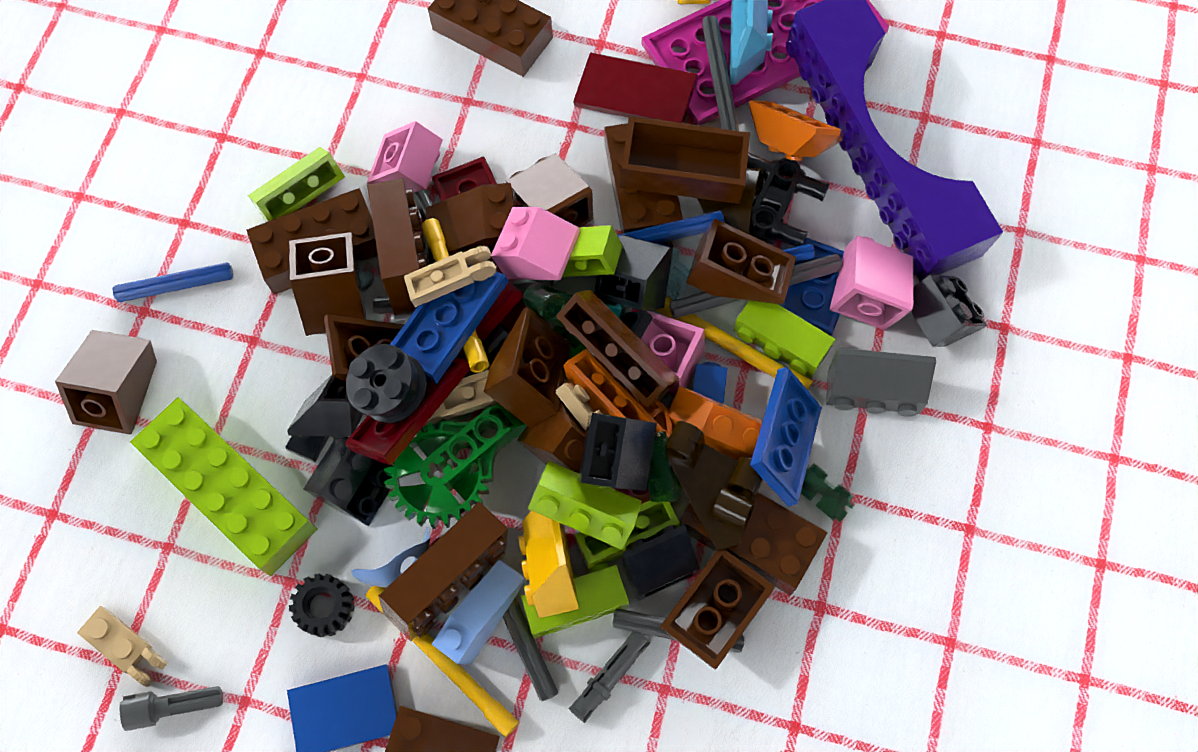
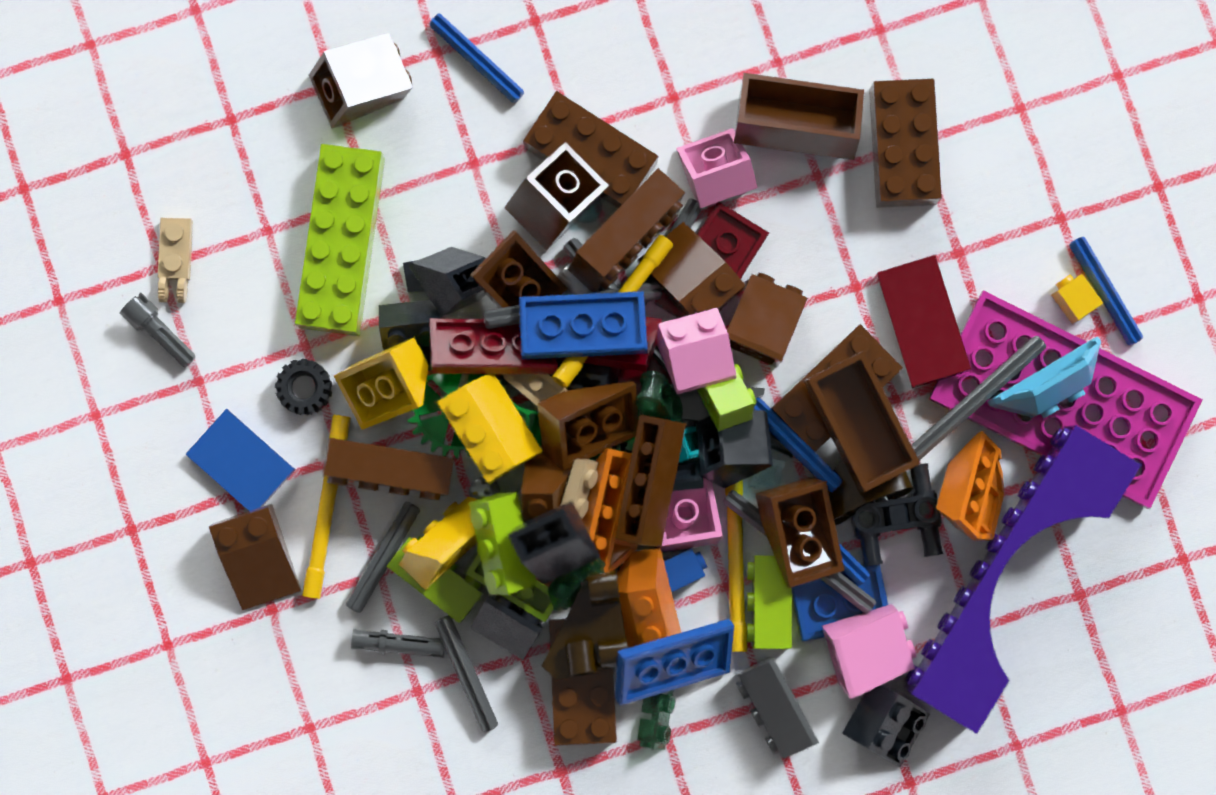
camera: 50 degrees right, 15 degrees up
lime brick [247,147,345,222] -> none
black wheel [346,344,427,423] -> none
light blue piece [351,527,430,588] -> none
tan hinge [404,246,497,307] -> none
light blue slope [432,560,526,664] -> none
reddish brown slope [660,550,776,671] -> none
none -> yellow slope [334,338,428,430]
none -> yellow slope [438,374,542,484]
none -> dark grey piece [469,476,501,499]
none -> reddish brown piece [734,73,864,160]

